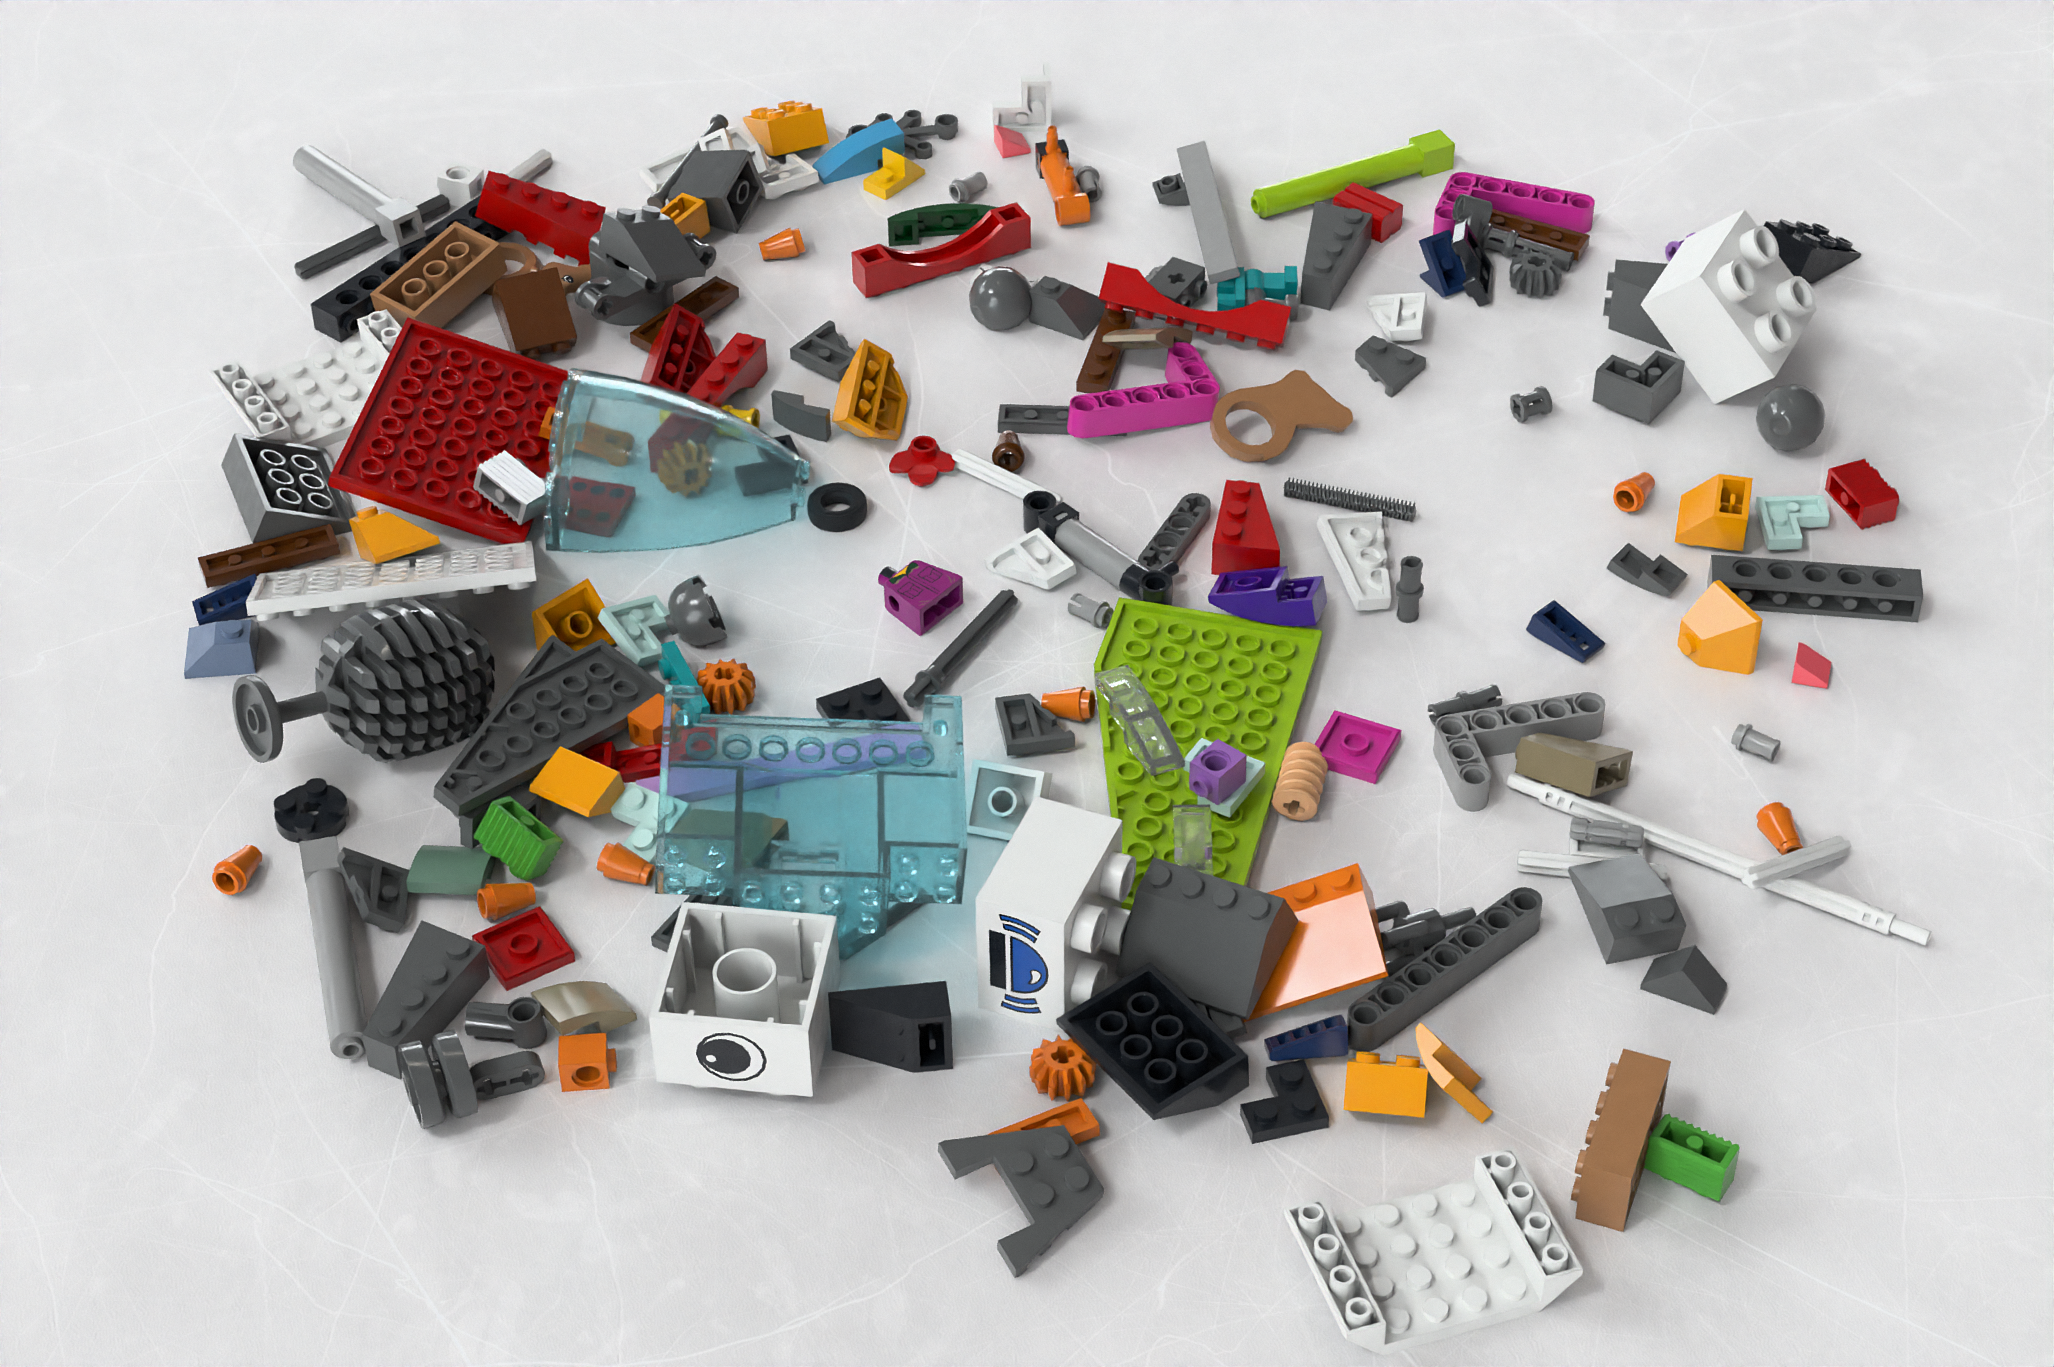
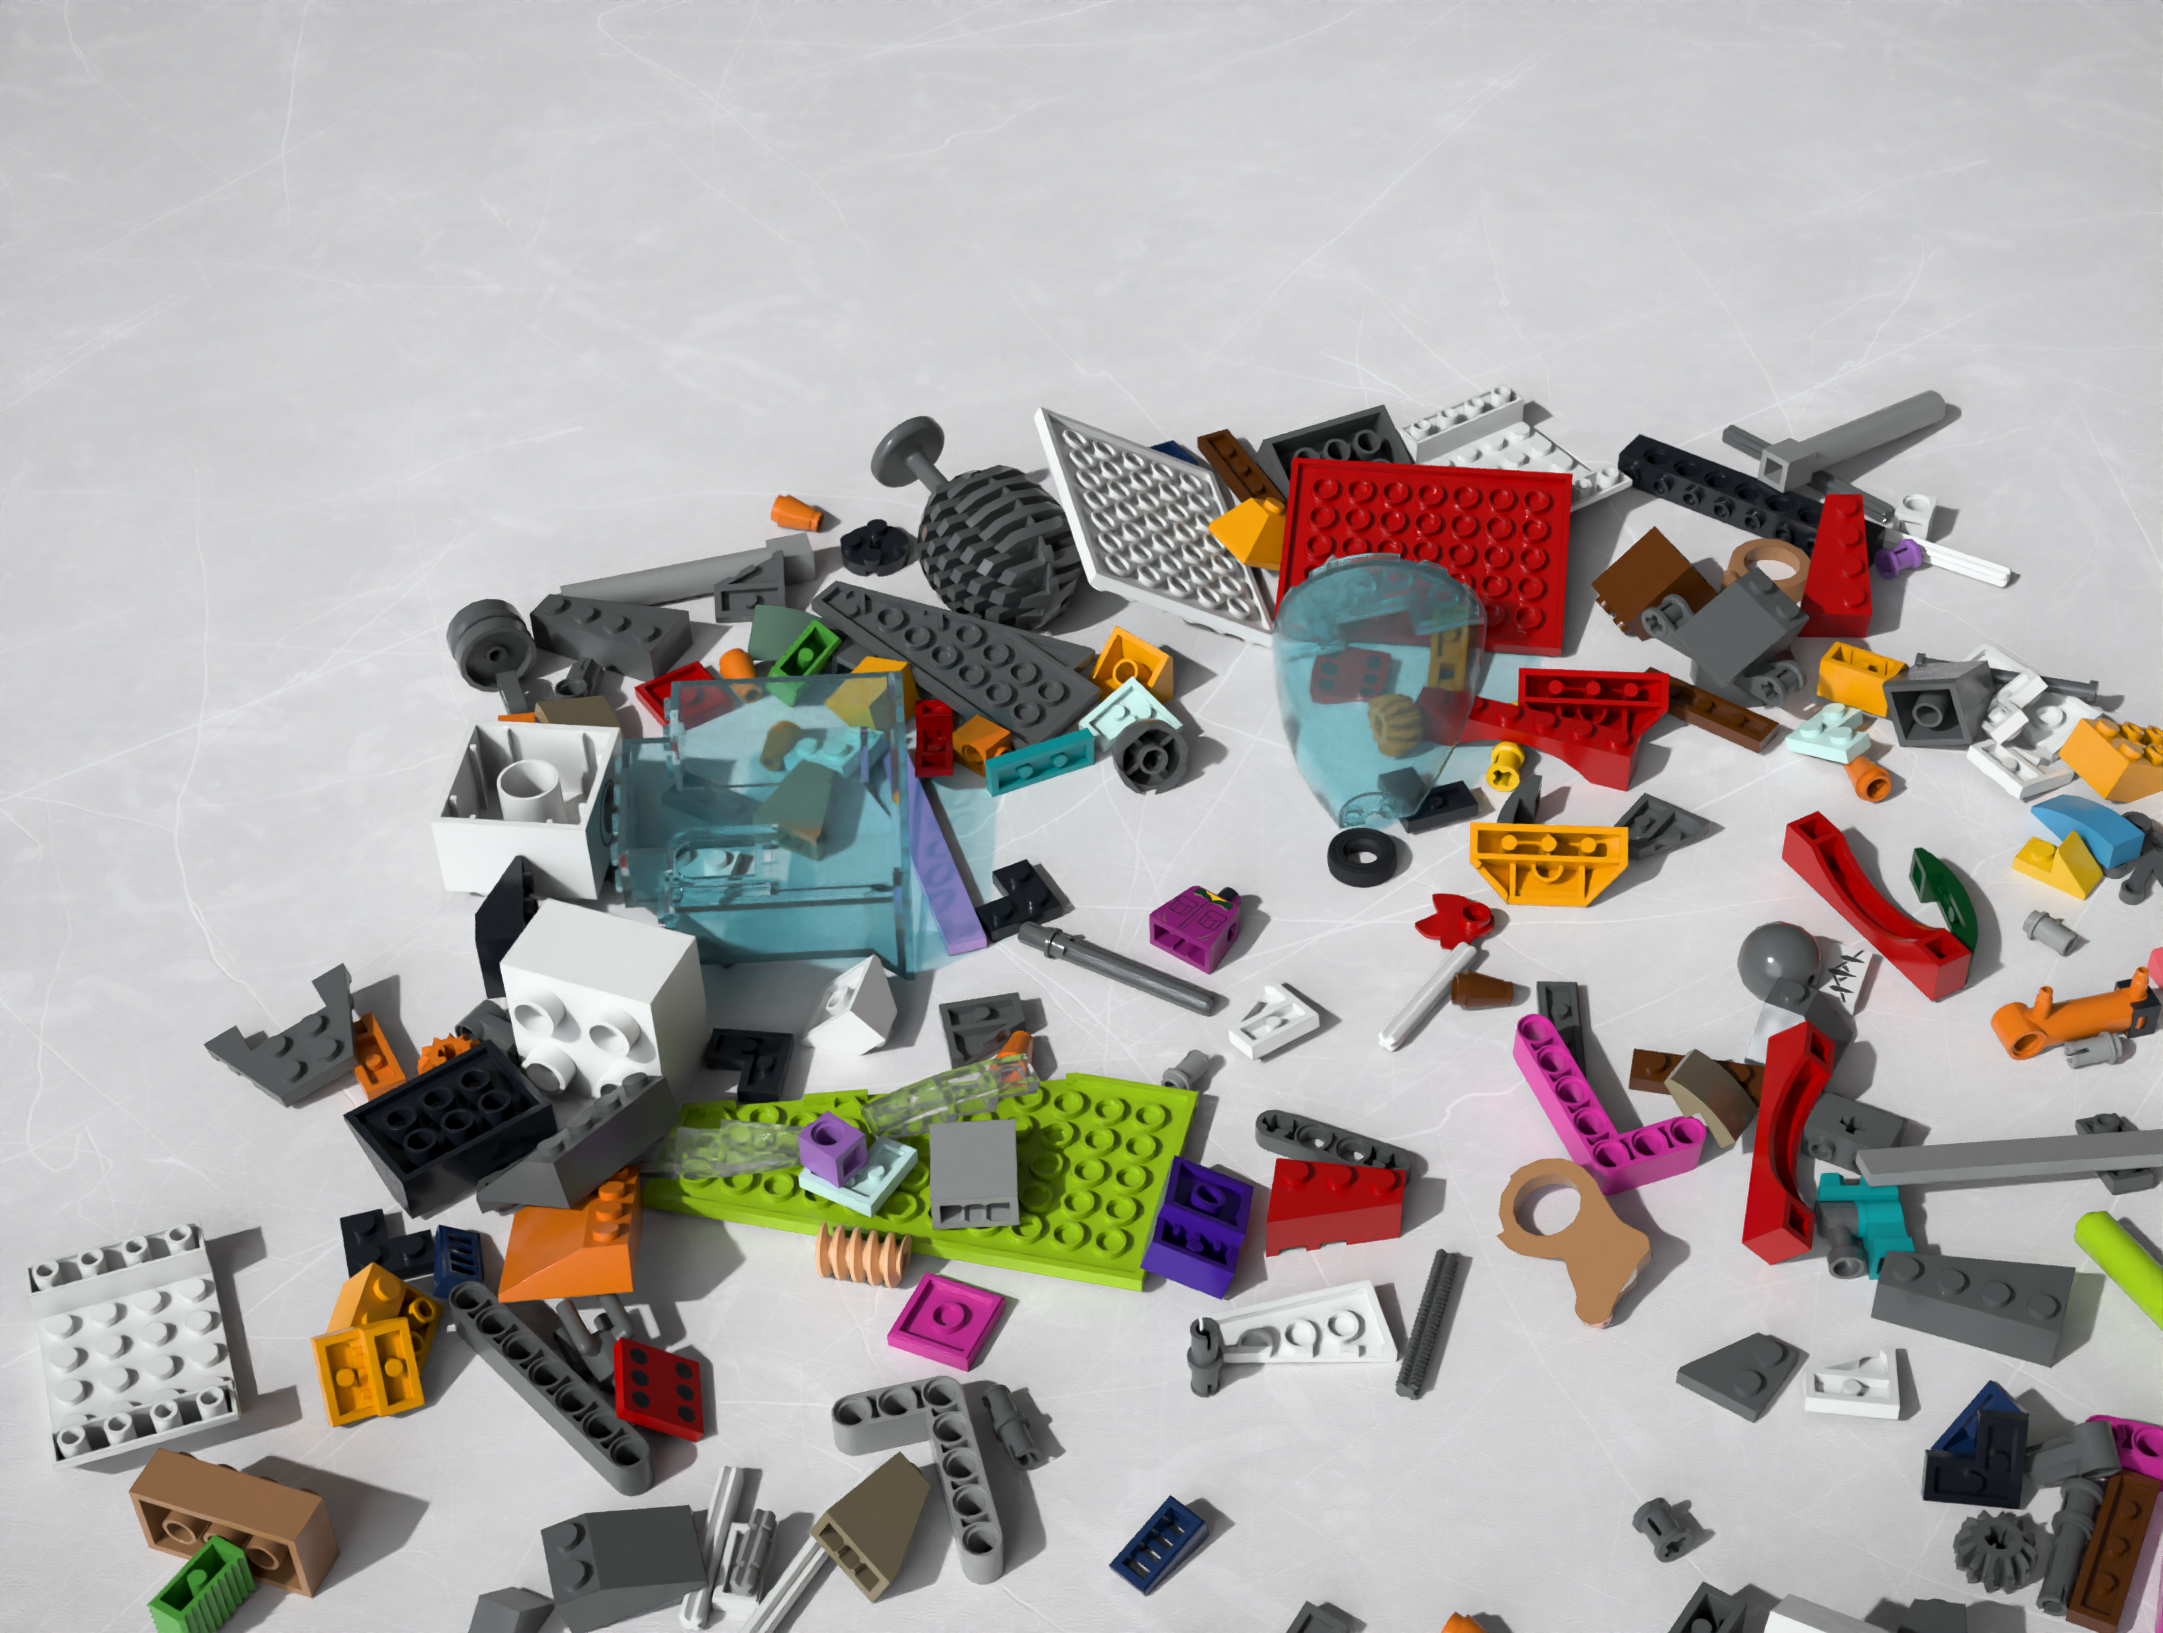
camera: 90 degrees right, 0 degrees up
medium nougat brick [370,221,508,328] -> none
orange gear [696,659,756,716] -> none
piece [1023,490,1179,606] -> none
red brick [1332,182,1403,243] -> none
none -> dark grey piece [455,999,520,1065]
none -> red tile [613,1337,704,1443]
none -> light grey brick [930,1119,1020,1230]
none -> light aqua plate [1785,703,1871,764]

